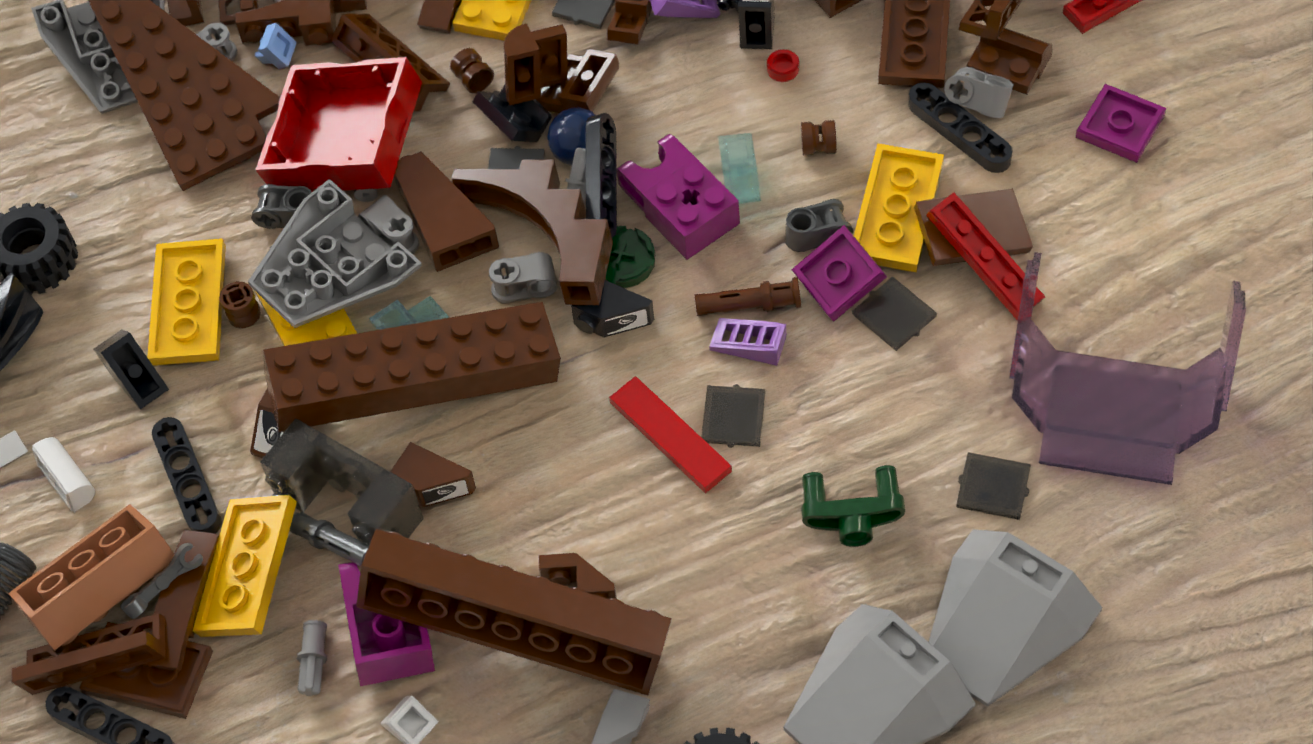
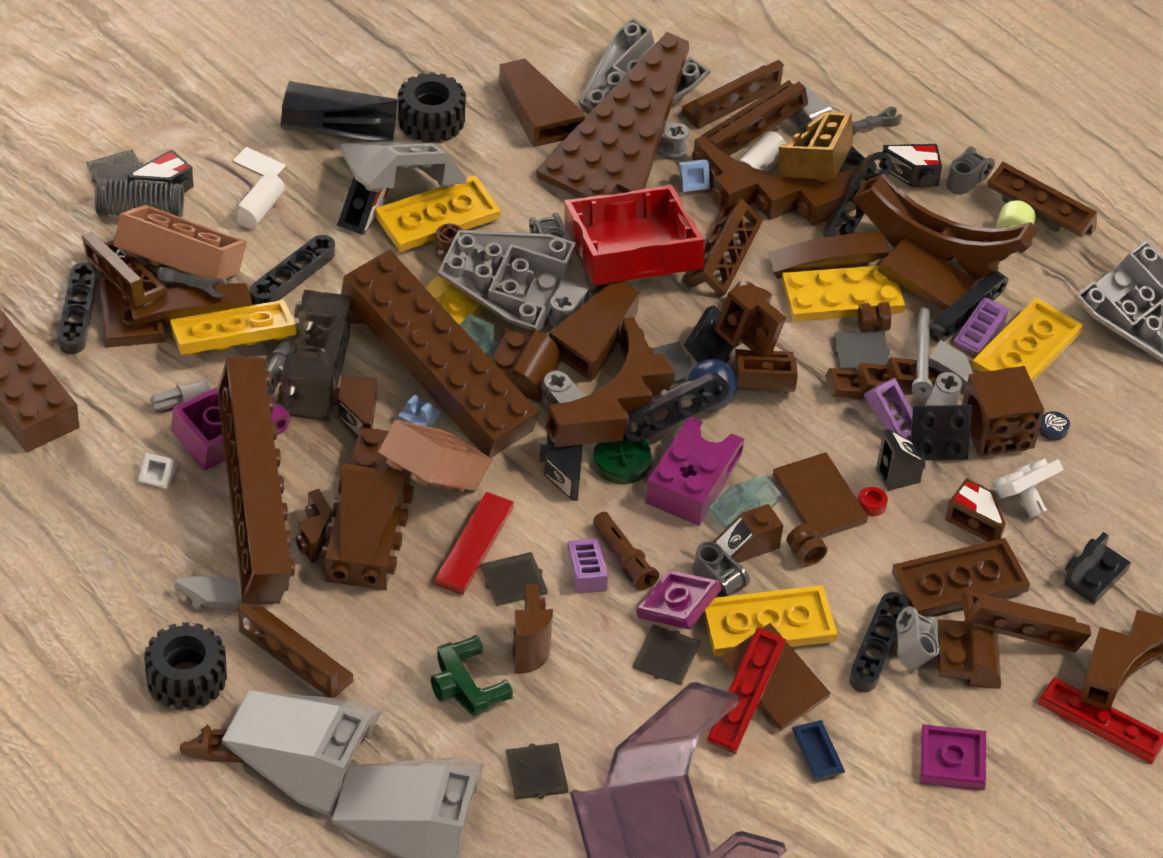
camera: 55 degrees right, 10 degrees down
none -> reddish brown fence [238,603,353,698]
none -> reddish brown wedge [320,427,414,590]
none -> light grey wedge [339,141,467,192]
none -> nougat brick [378,419,493,492]
none -> light blue tile [398,395,440,427]
none -> reddish brown brick [491,329,561,402]
none -> reddish brown slope [499,58,585,147]
none -> reddish brown brick [513,584,553,674]
none -> reddish brown slope [713,503,783,563]
none -> reddish brown tile [772,452,868,539]
none -> dark blue tile [792,720,845,781]

